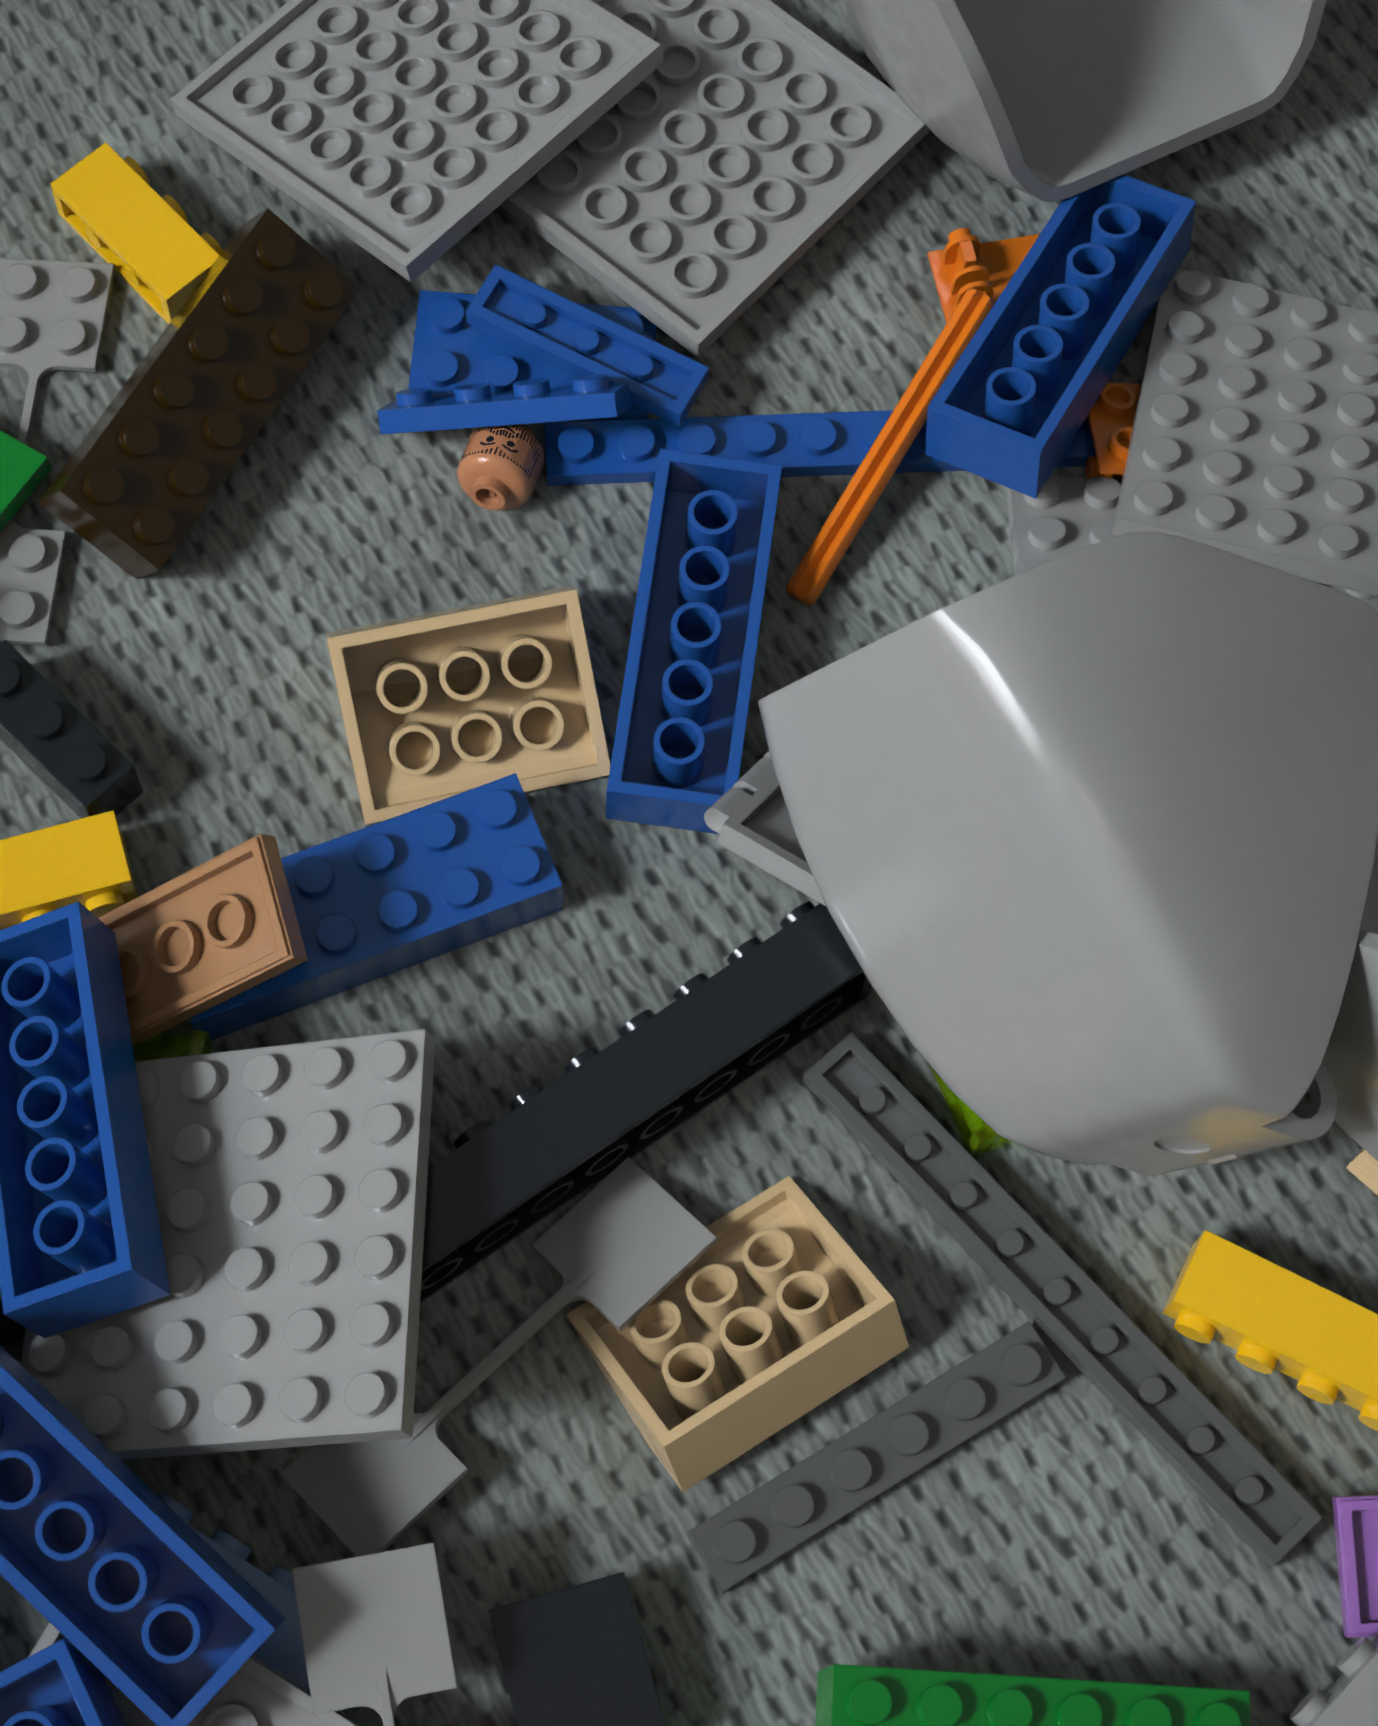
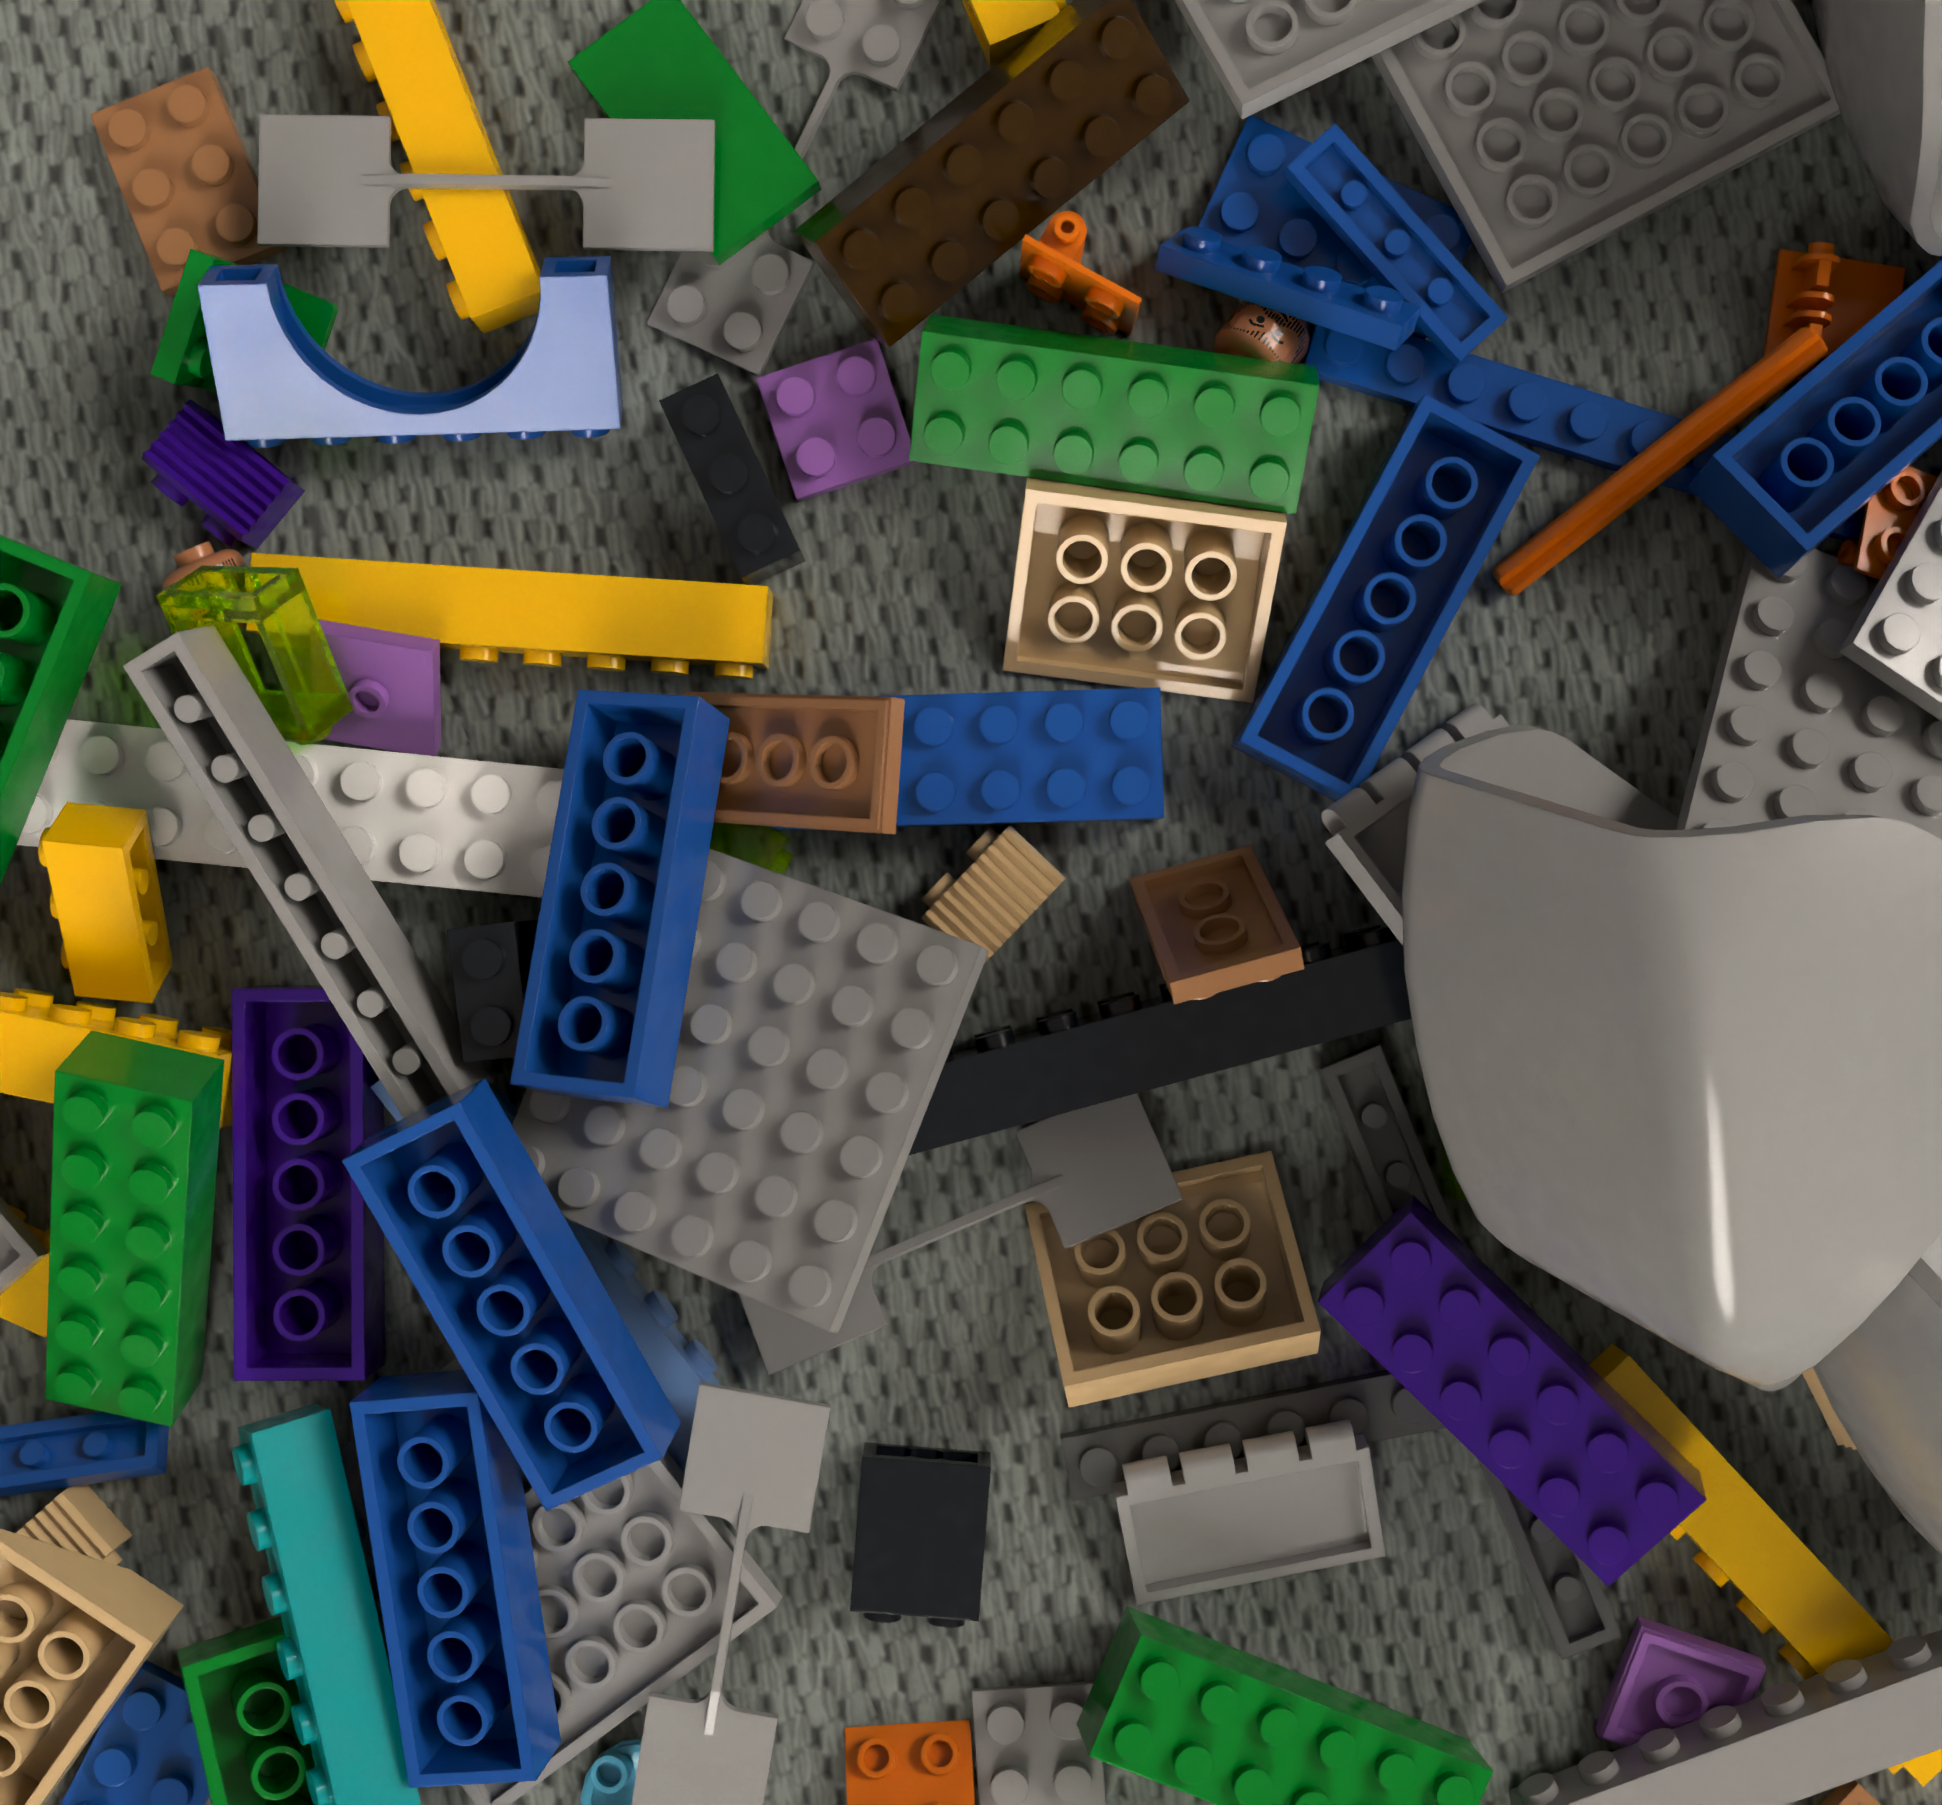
camera: 25 degrees right, 20 degrees up
none -> medium lavender plate [756,339,918,502]
none -> green brick [909,314,1320,514]
none -> tan brick [921,825,1066,964]
none -> orange hinge [1020,211,1142,336]
none -> light grey hinge [1113,1419,1386,1606]
none -> medium nougat plate [1129,845,1305,1005]
none -> dark purple brick [1318,1195,1707,1587]

